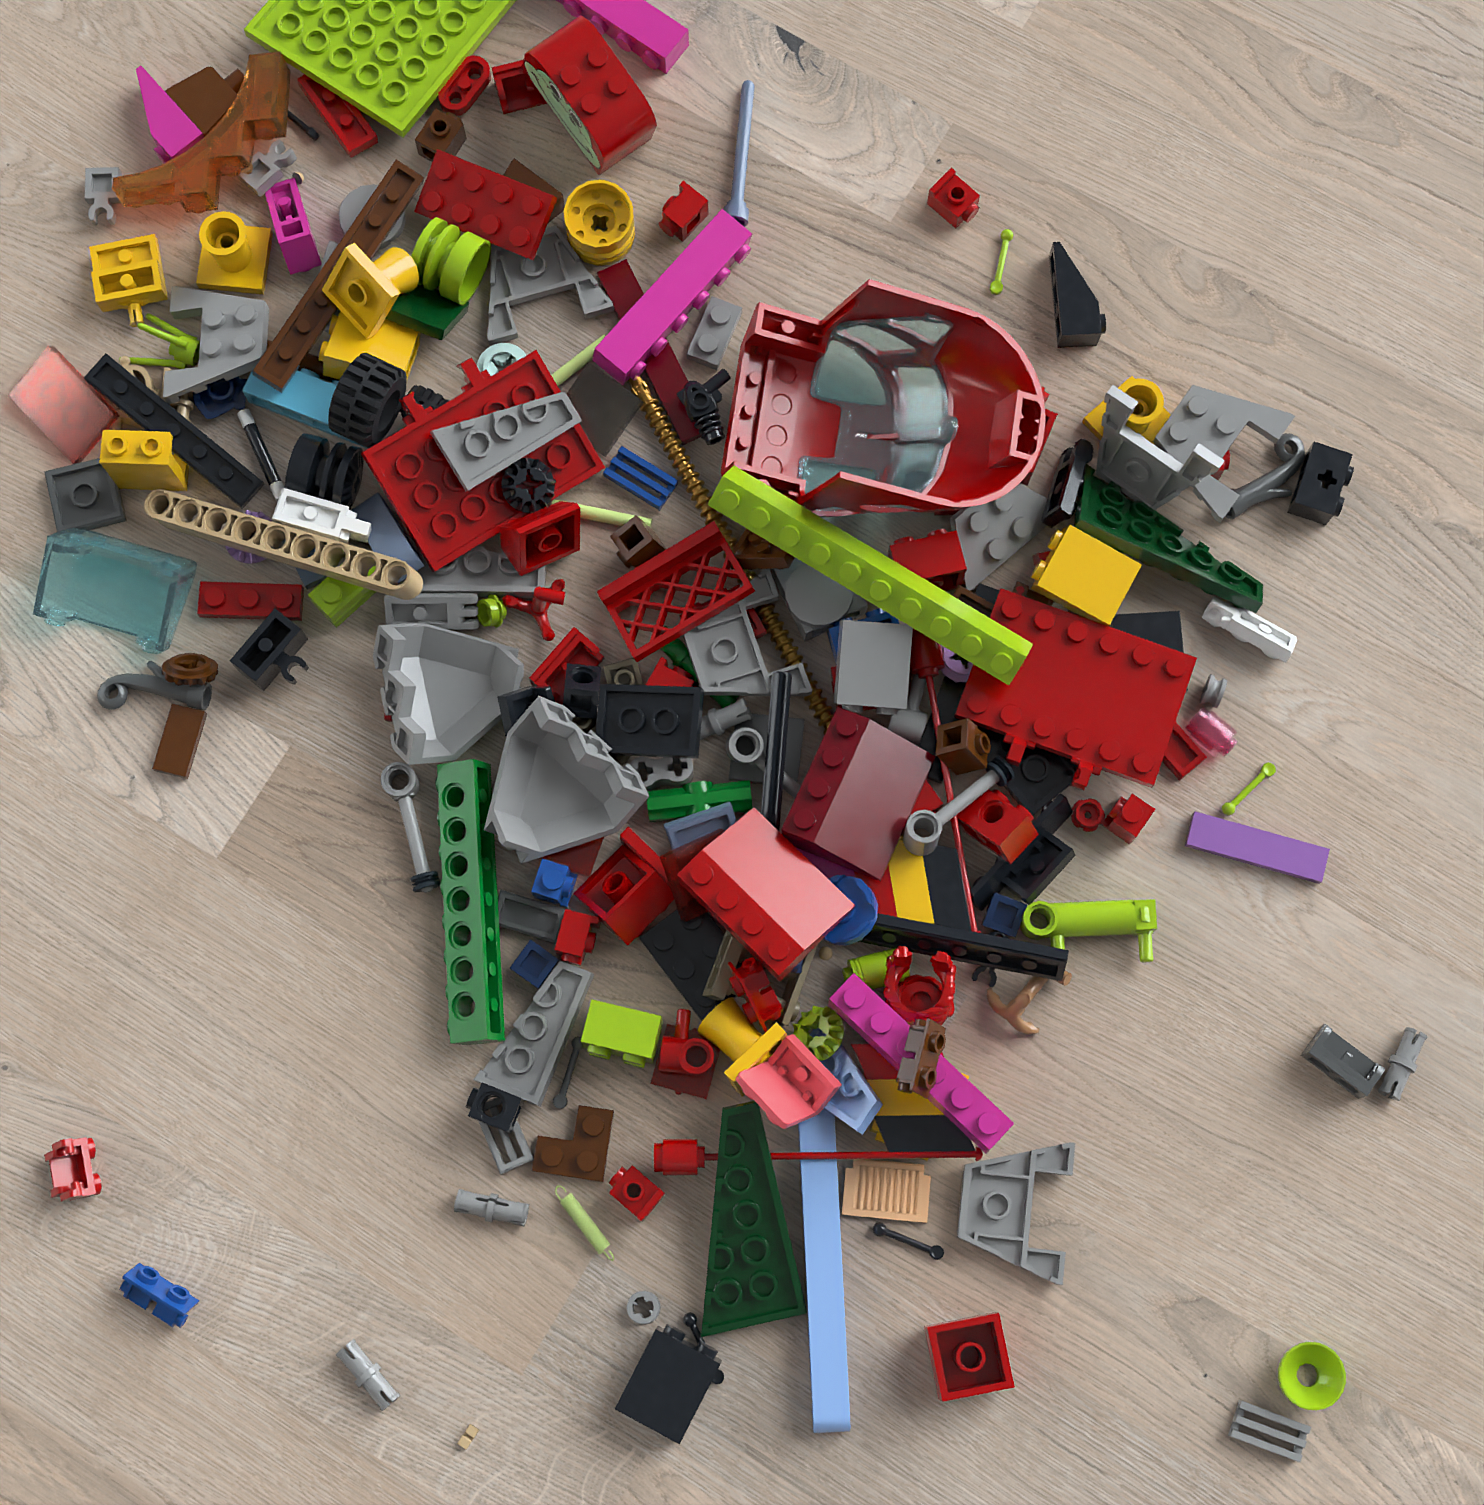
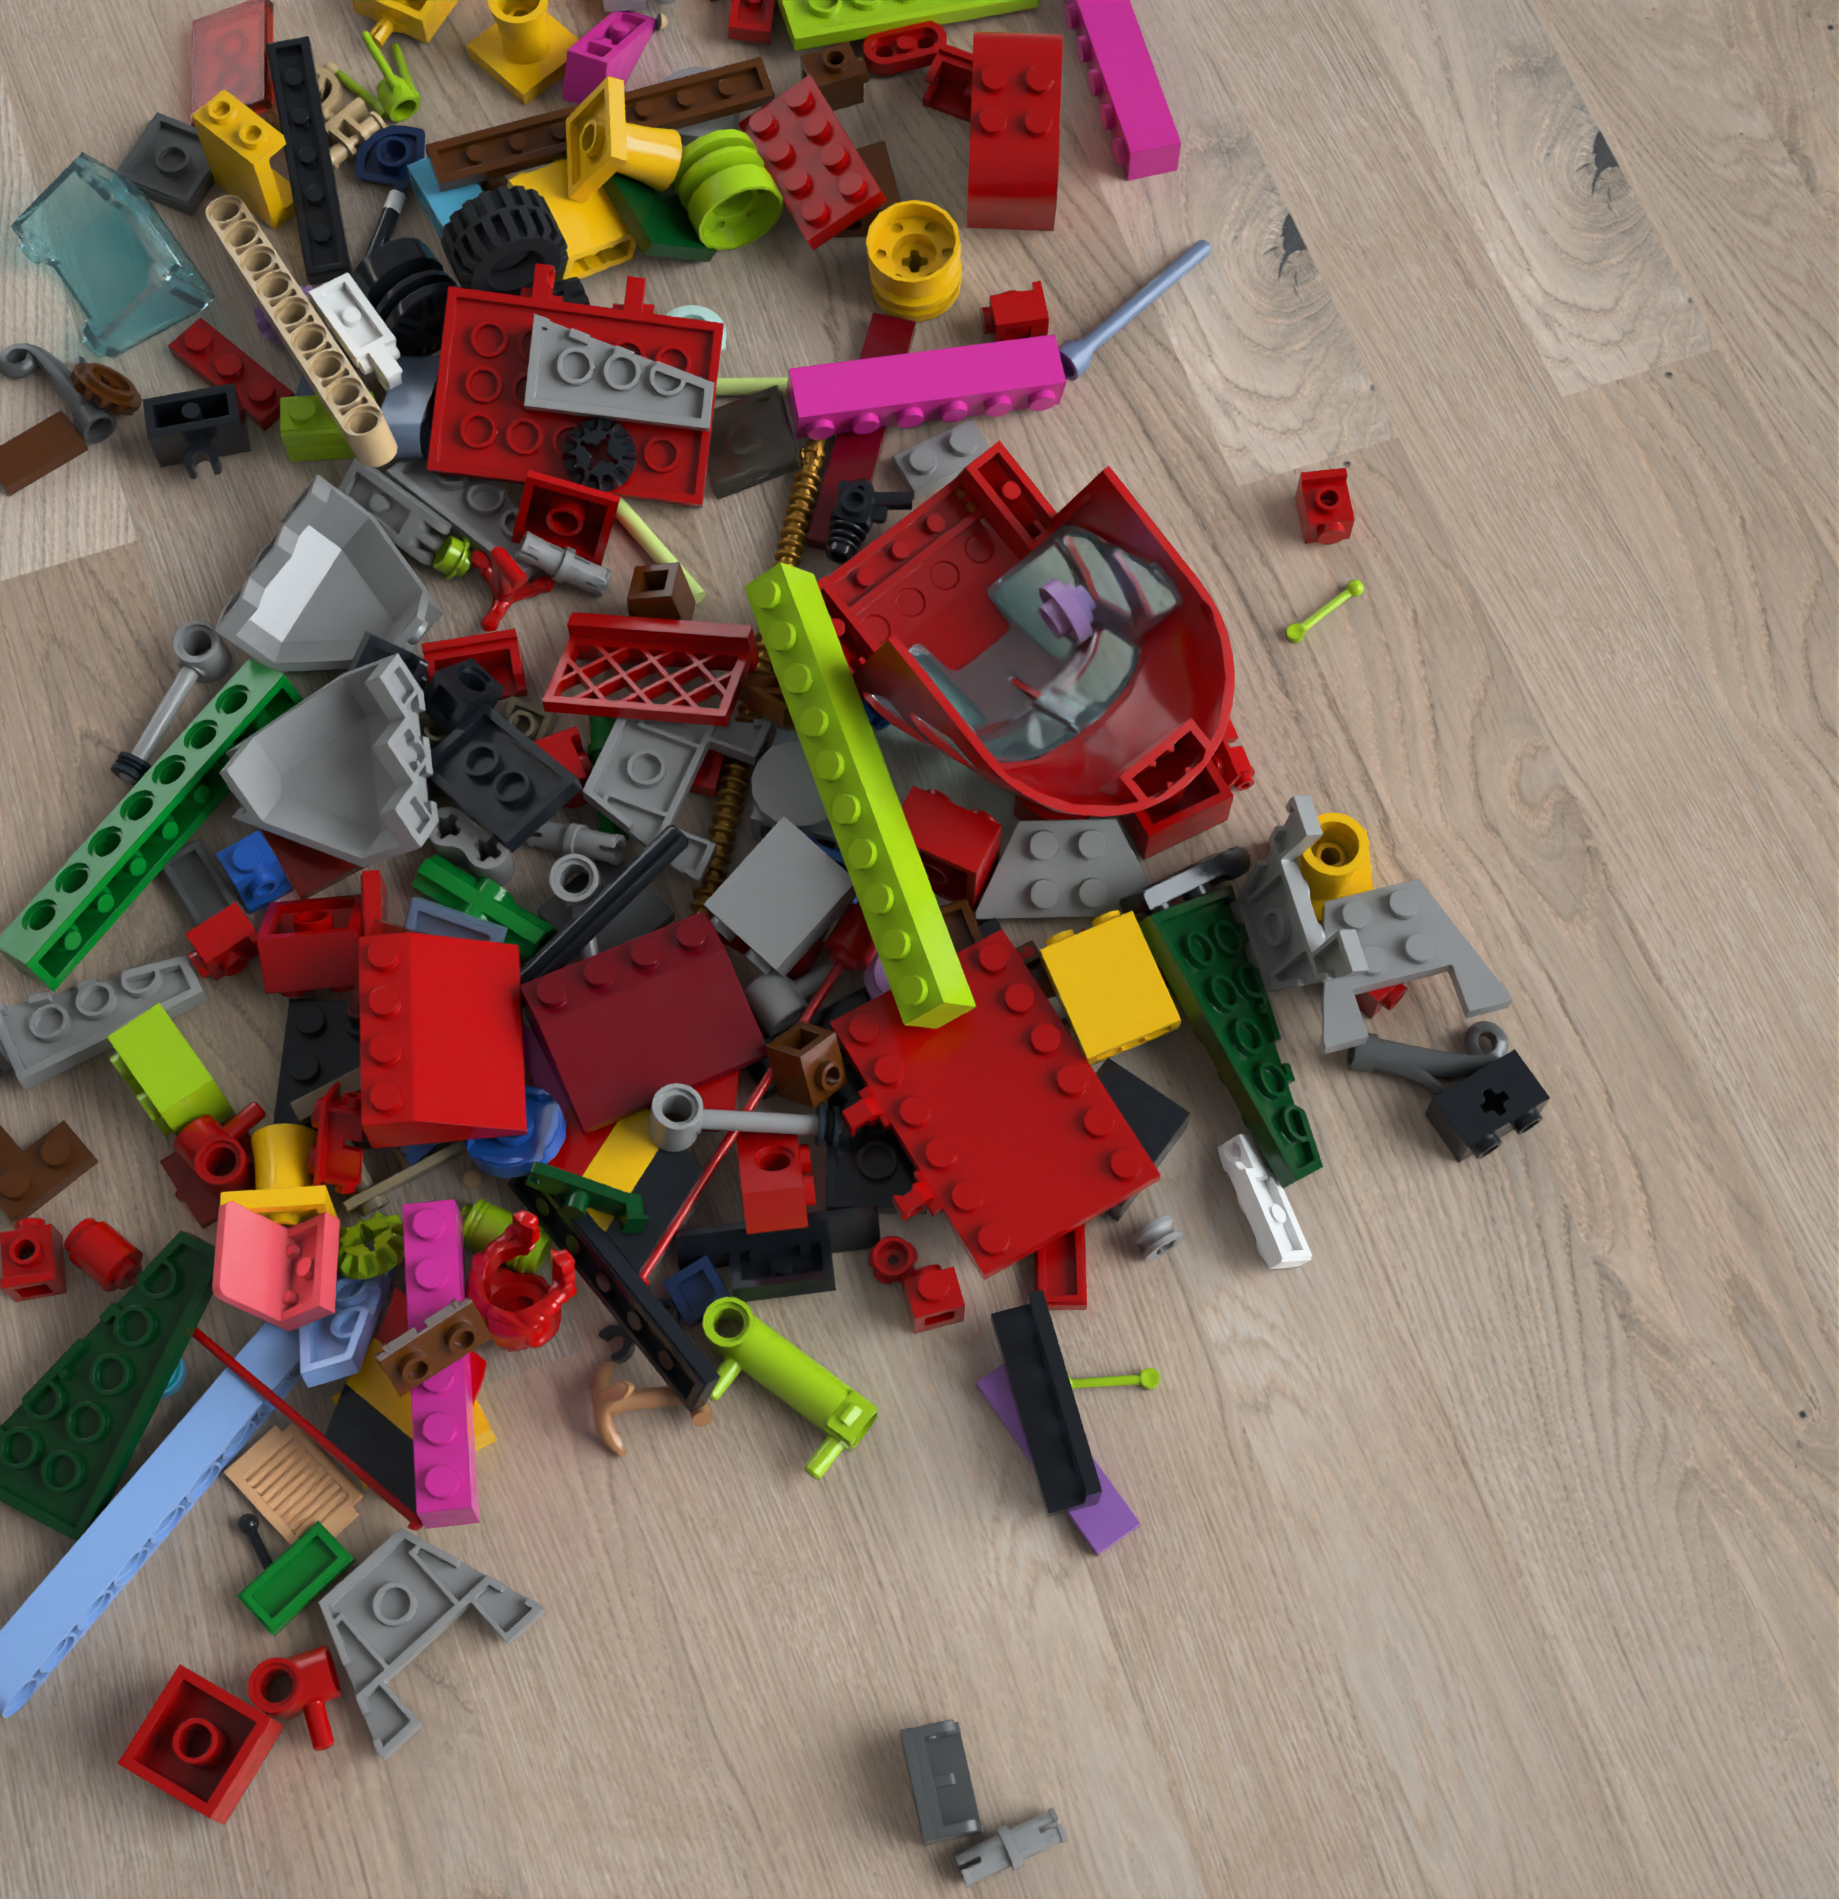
camera: 40 degrees right, 10 degrees down
light grey wing [163,286,269,404] -> none
light grey wing [487,225,614,346] -> none
dark blue plate [510,940,559,989] -> none
dark grey hinge [553,1036,584,1109] -> none
blue tile [603,446,678,511] -> none
black slope [1049,242,1106,348] -> none
clear pink brick [1185,708,1238,758] -> none
none -> green tile [237,1521,356,1637]
none -> red piece [248,1645,342,1751]
none -> light grey pin [515,531,612,598]
none -> dark green piece [525,1161,649,1233]
none -> black fence [991,1290,1102,1517]
none -> lavender plate [1038,578,1096,645]

